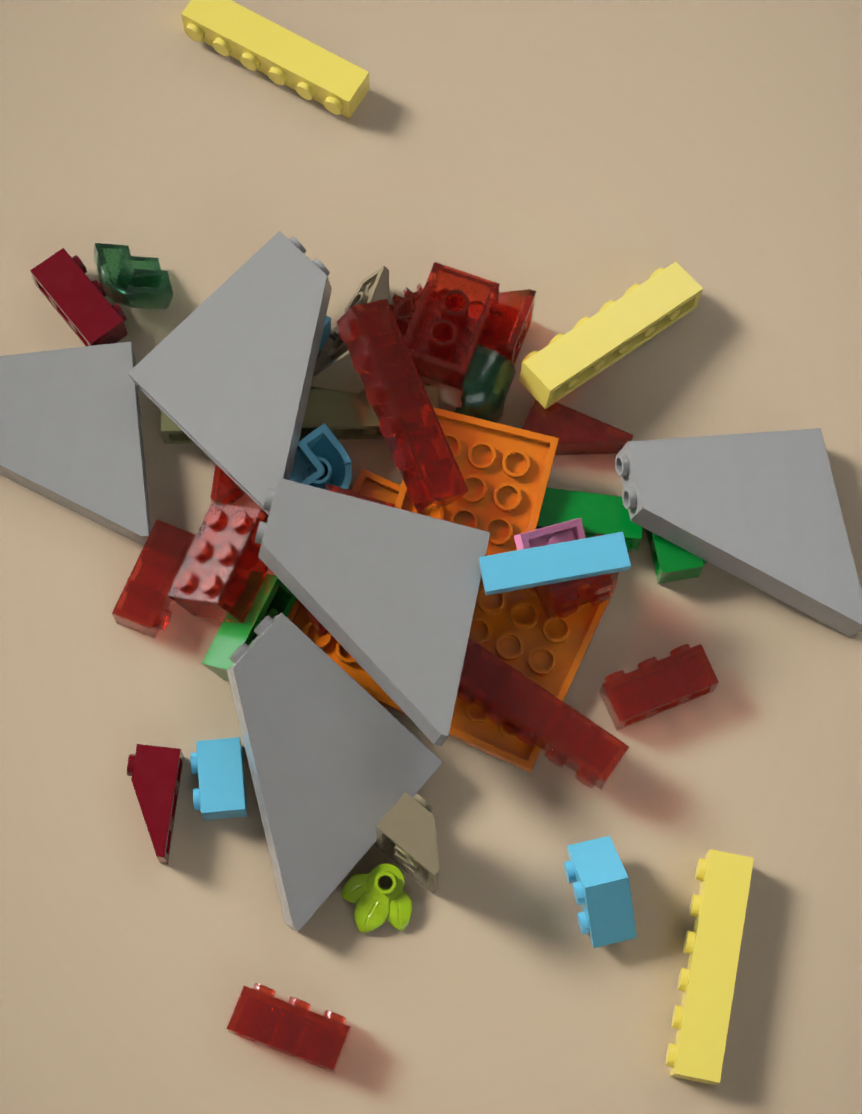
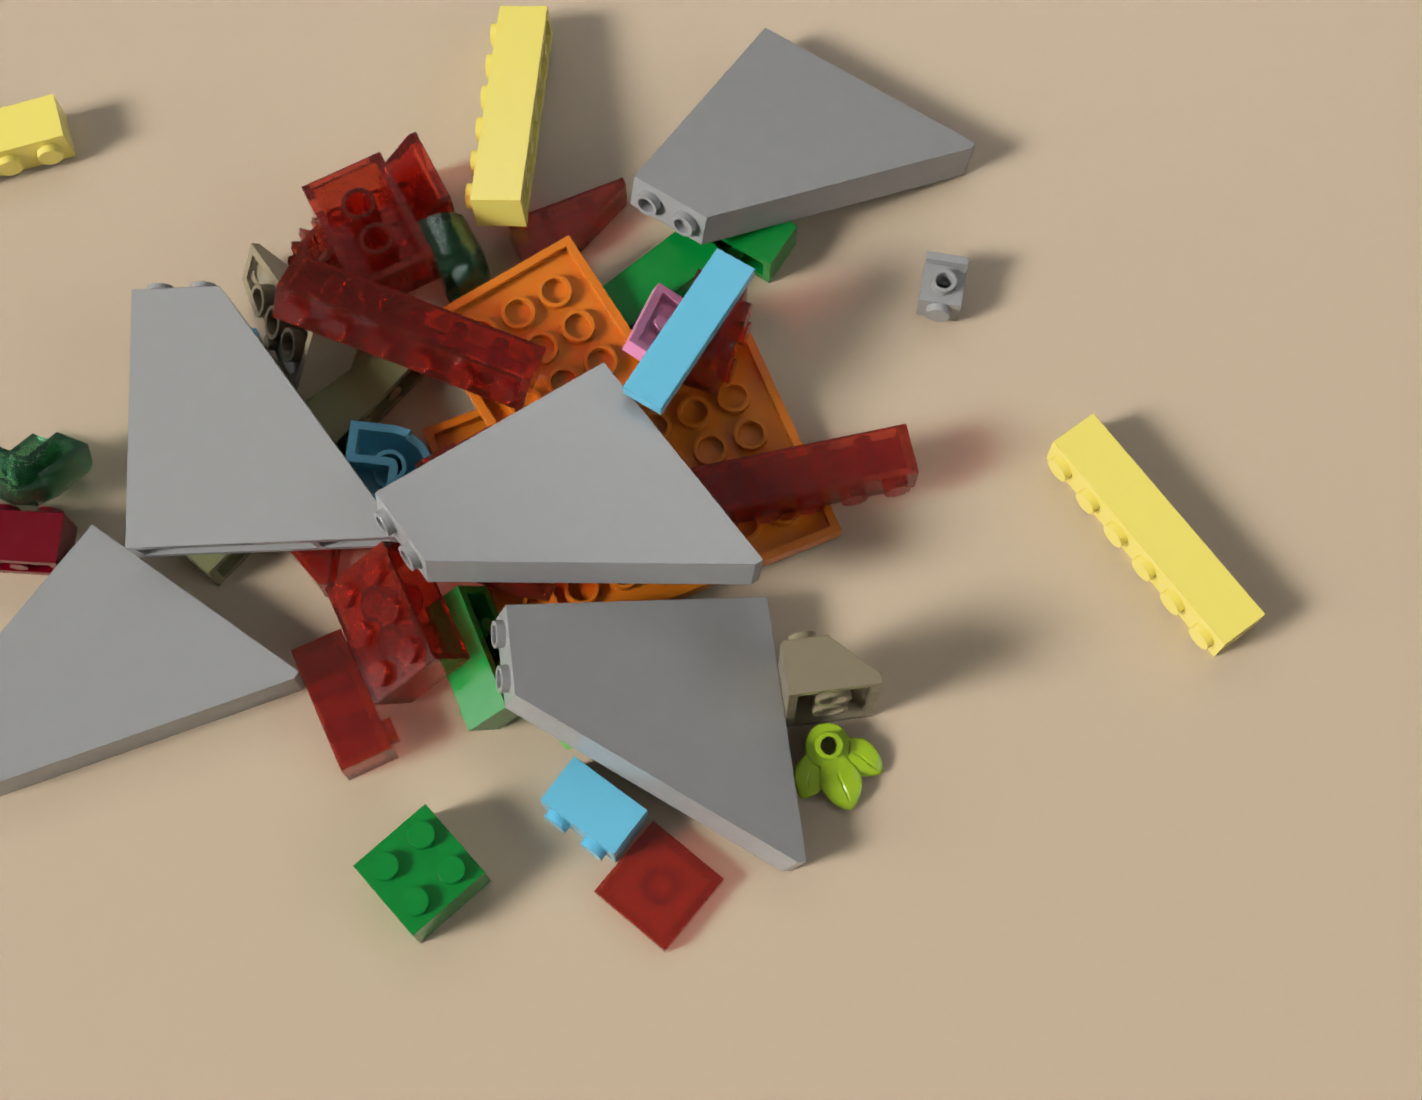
camera: 45 degrees left, 0 degrees up
dark red slope [127,744,184,864] -> none
clear red brick [227,983,351,1073] -> none
medium azure brick [563,836,637,948] -> none
clear red brick [599,644,719,731] -> none
none -> green brick [353,804,491,943]
none -> clear red tile [594,821,724,952]
none -> light grey brick [916,251,969,322]

